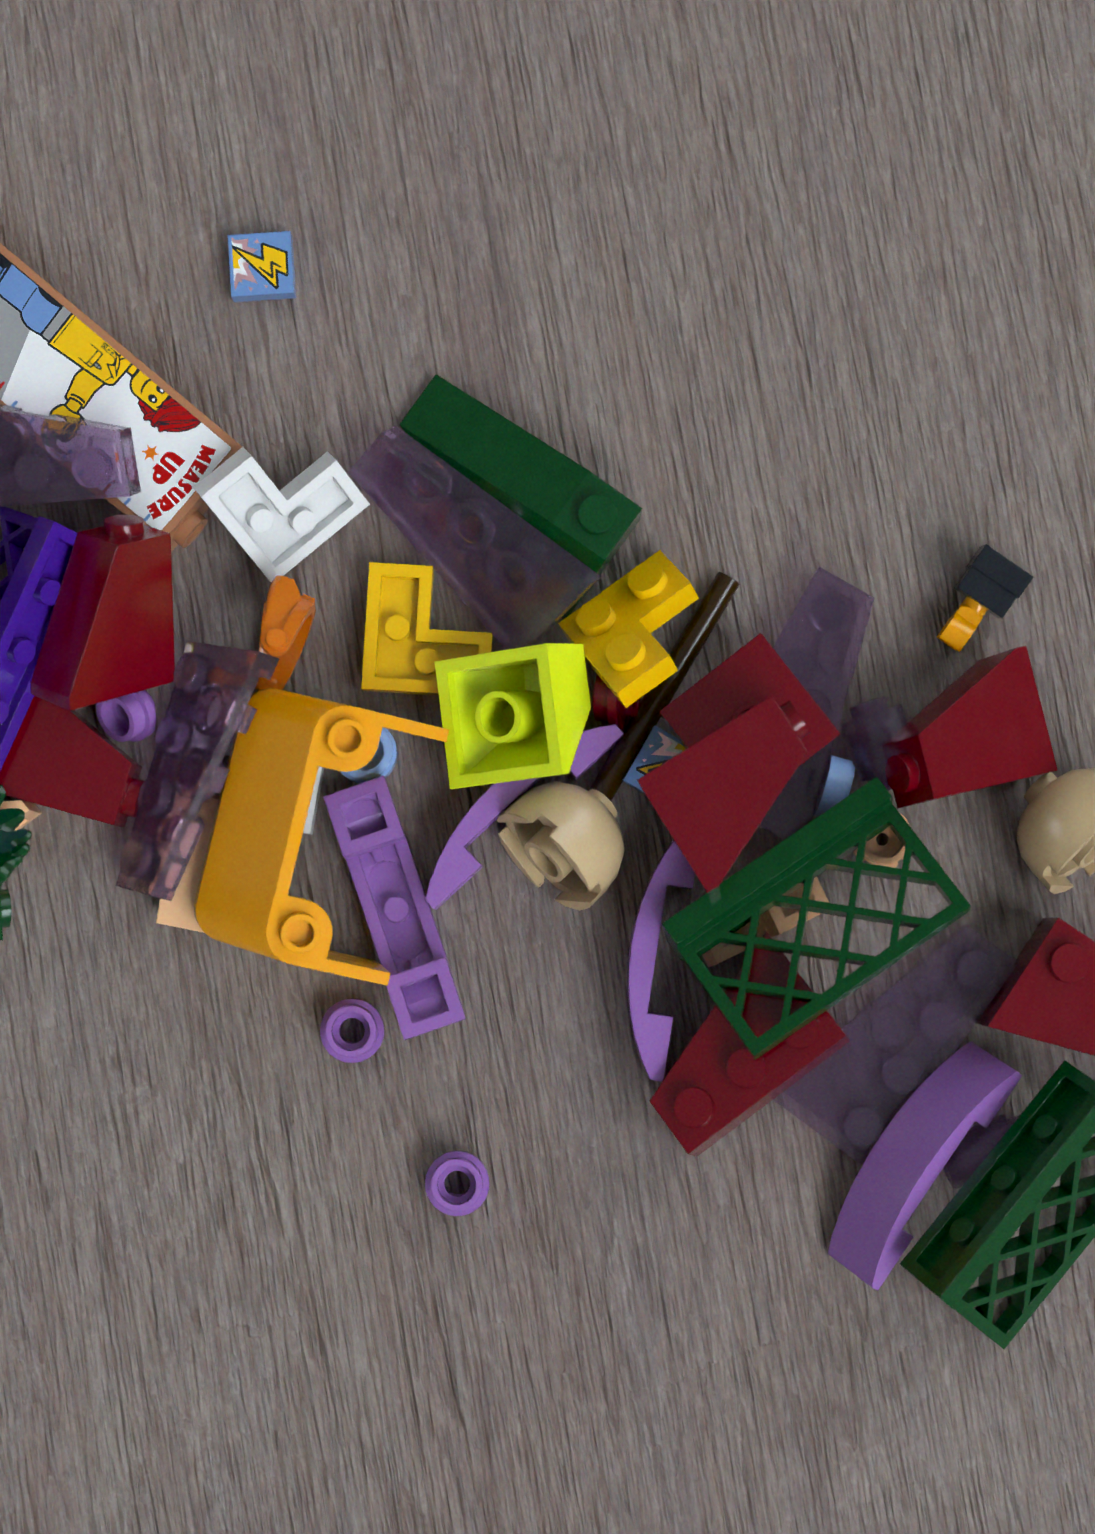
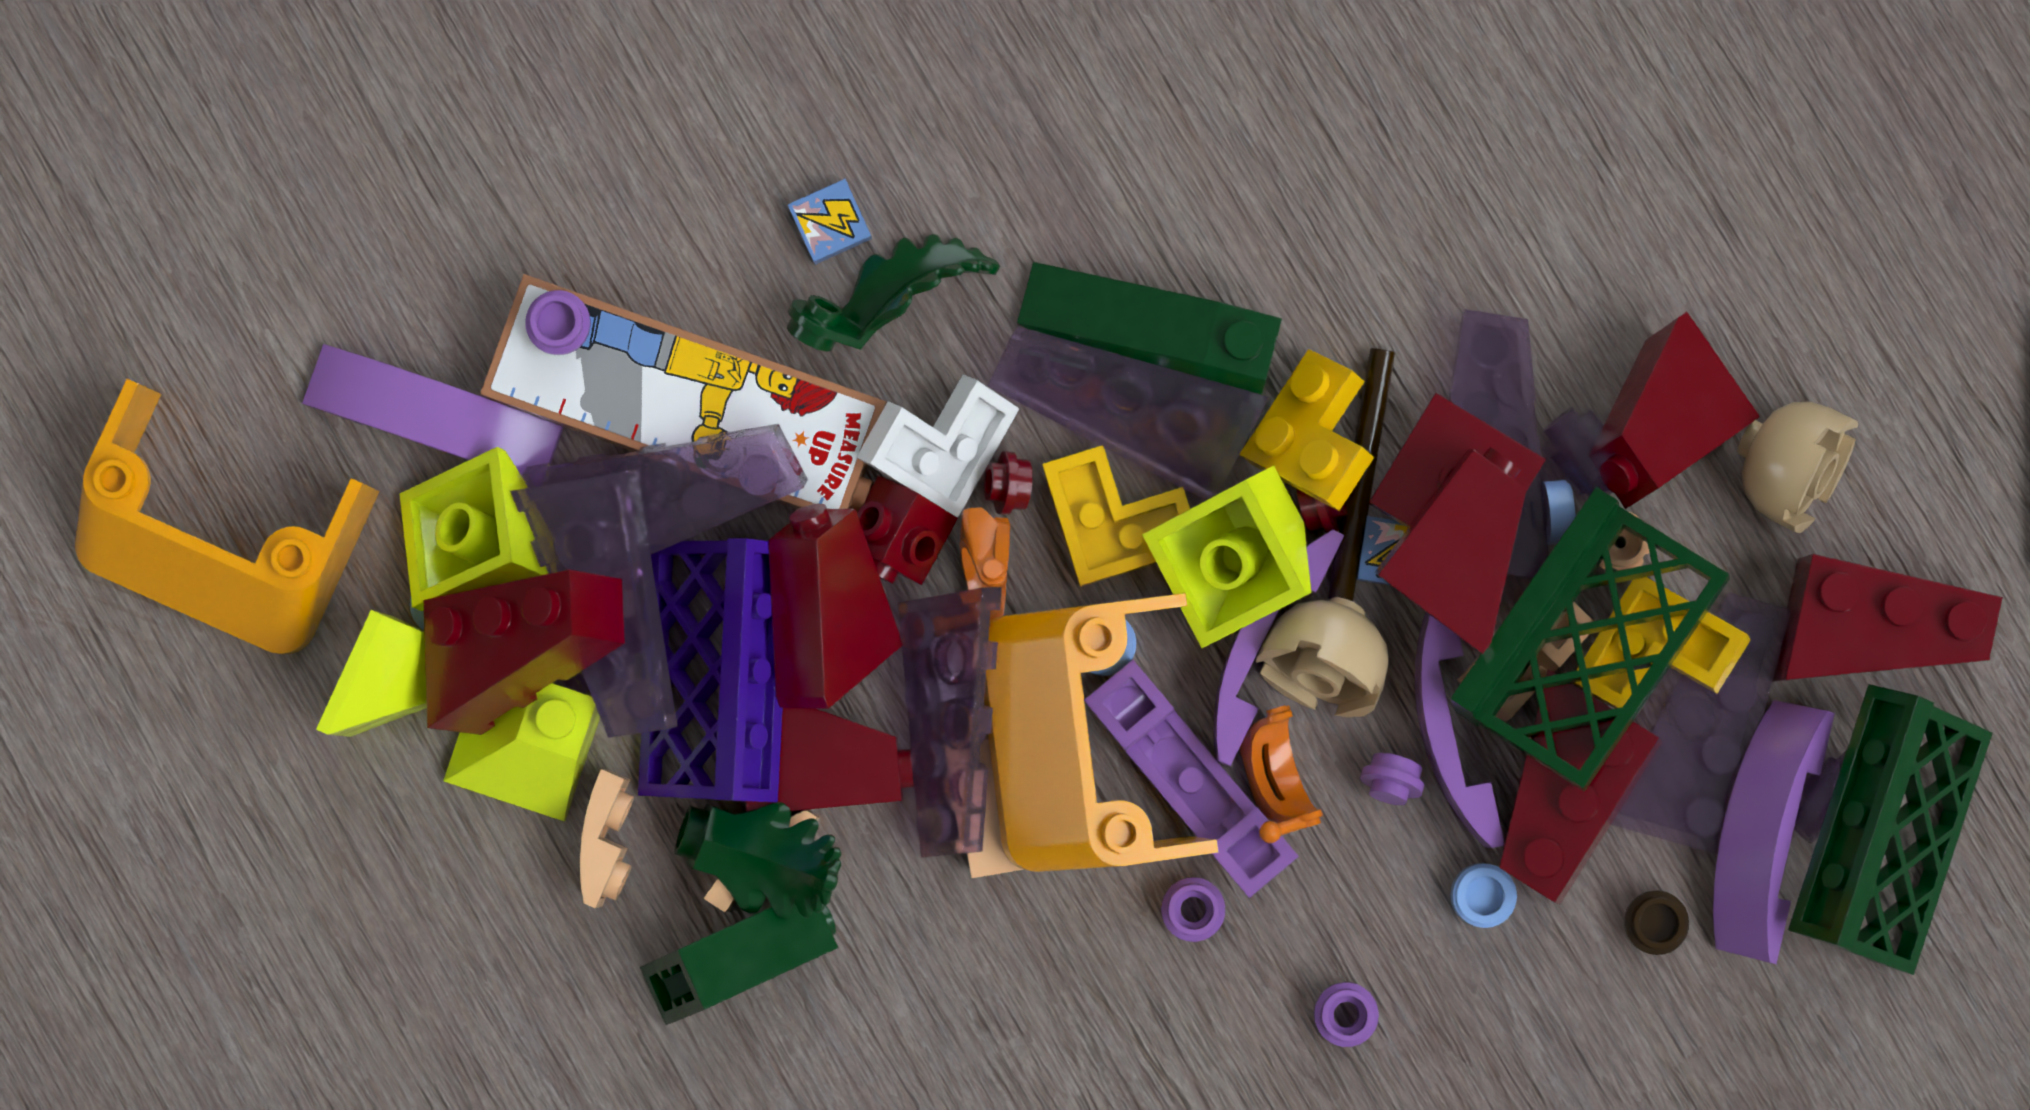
camera: 20 degrees left, 0 degrees up
medium lavender plate [96,690,156,742] -> none
black piece [936,544,1034,652] -> none
none -> dark green plant [787,234,1000,352]
none -> dark red brick [857,475,958,585]
none -> dark red plate [984,451,1032,515]
none -> orange helmet [1240,705,1323,843]
none -> medium lavender plate [1360,753,1425,805]
none -> light blue tile [1450,863,1517,928]
none -> yellow plate [1573,577,1751,709]
none -> dark brown plate [1624,890,1689,955]

